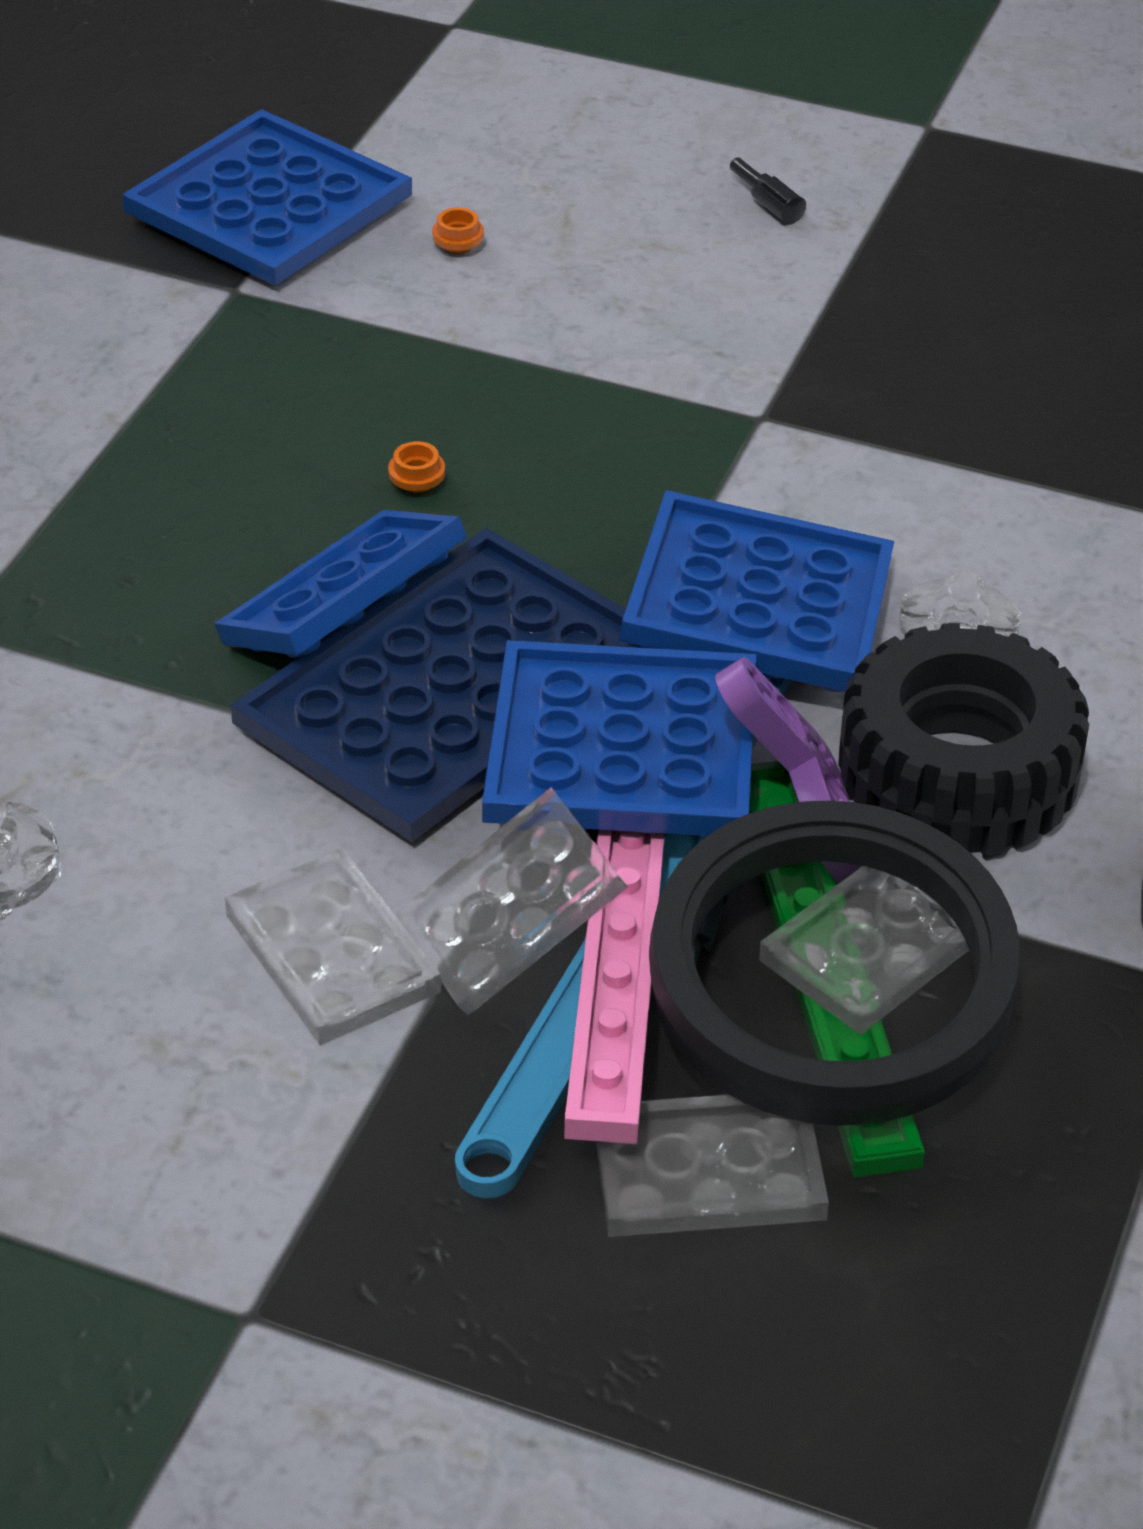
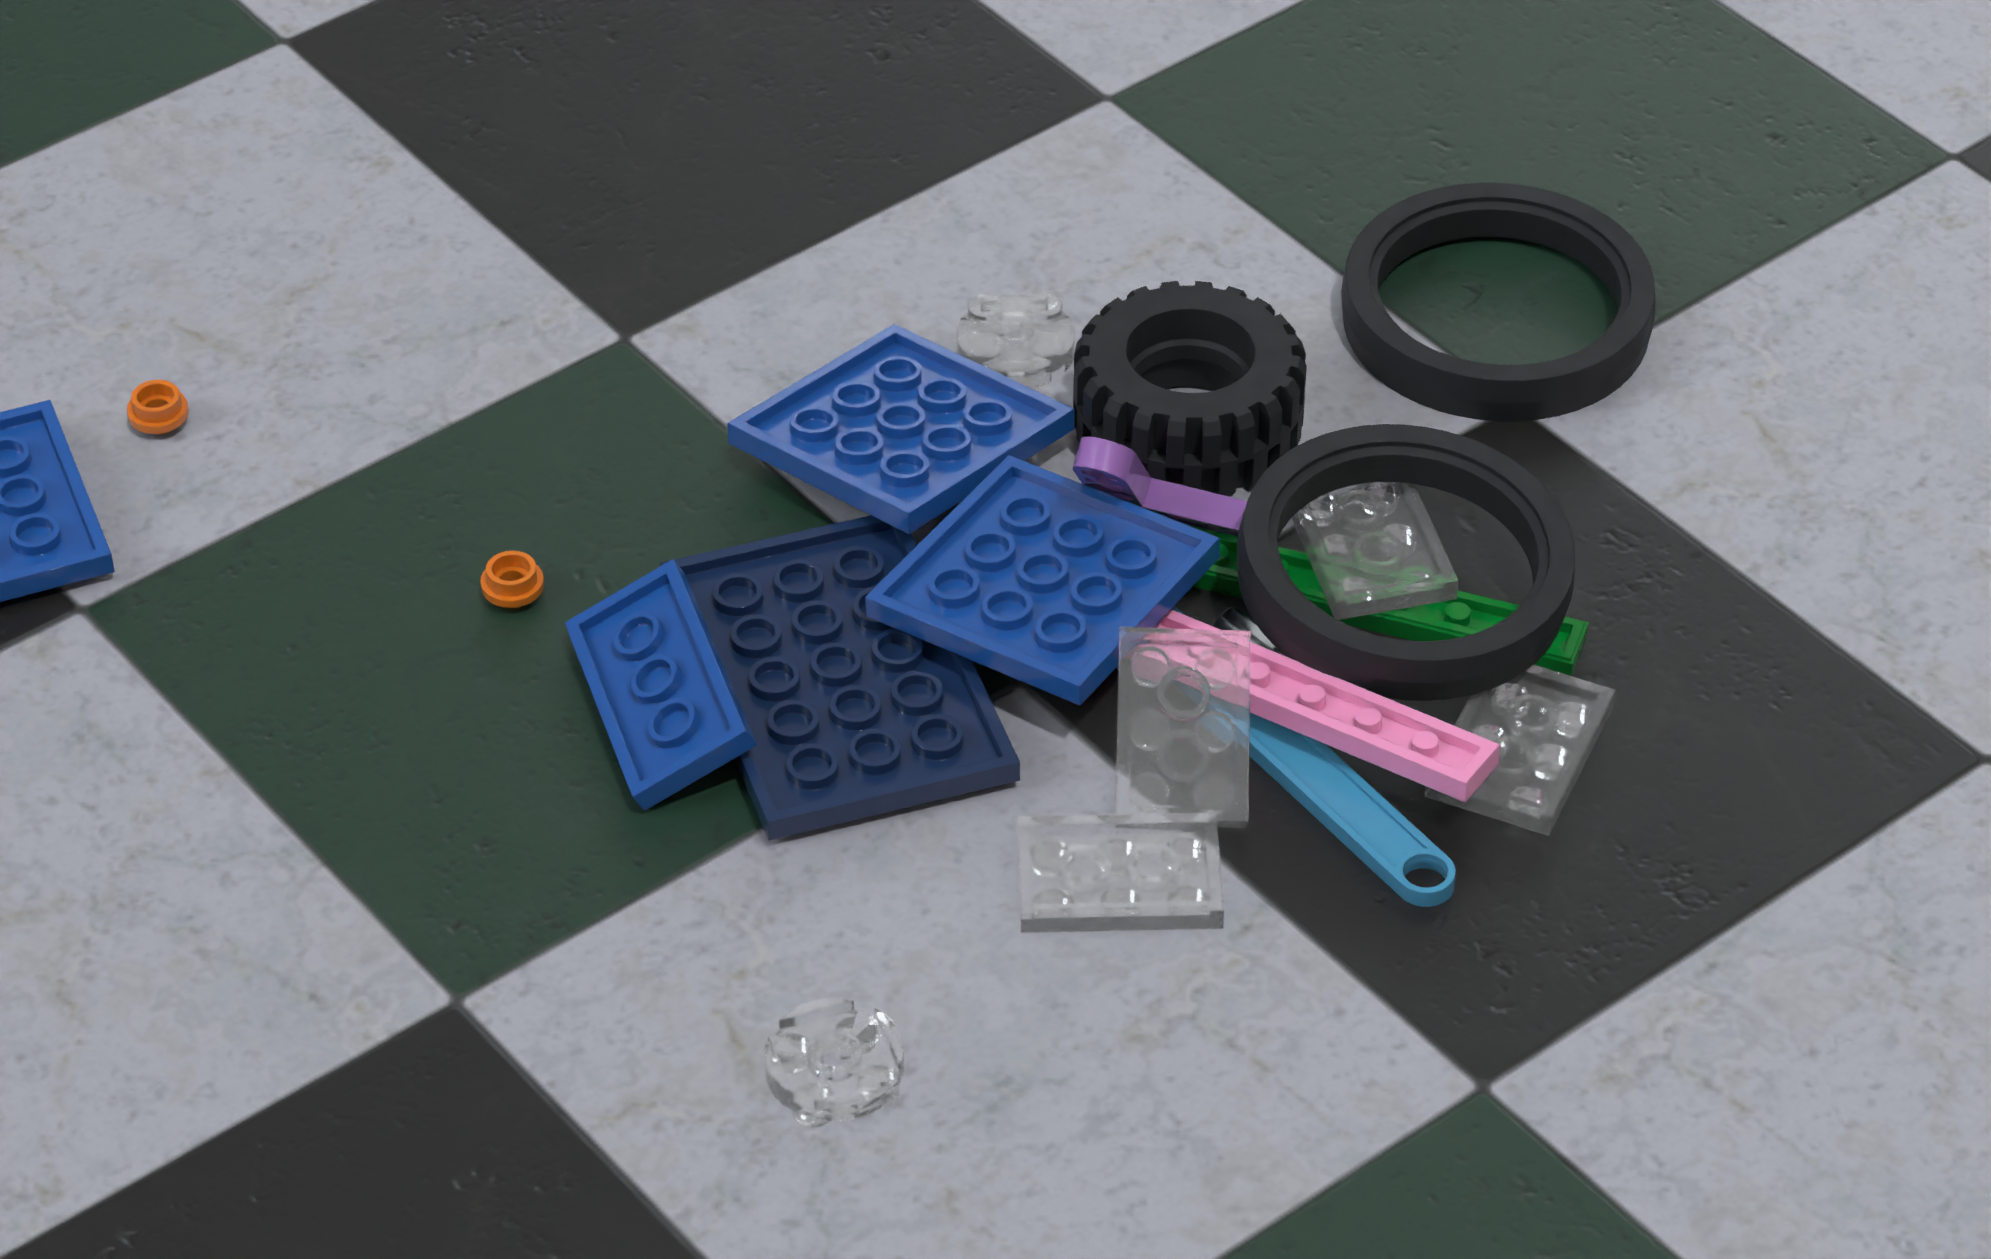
camera: 60 degrees left, 0 degrees up
black axle [730,157,806,224] -> none

